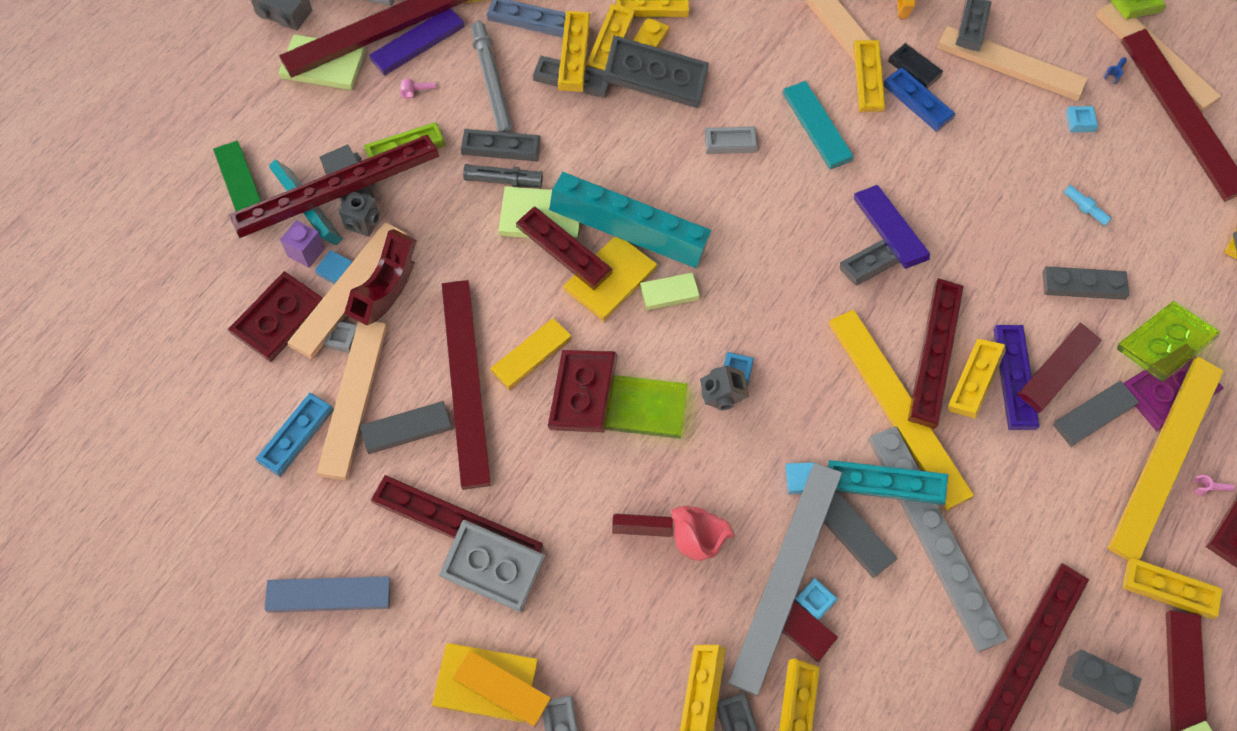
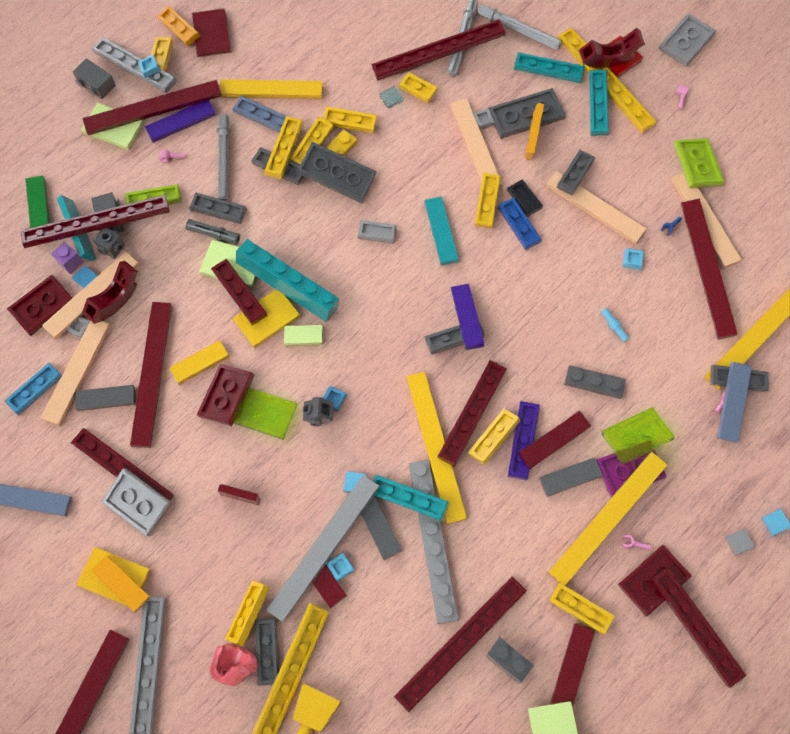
camera: 15 degrees right, 5 degrees up
coral hair [671,505,735,561] -> none

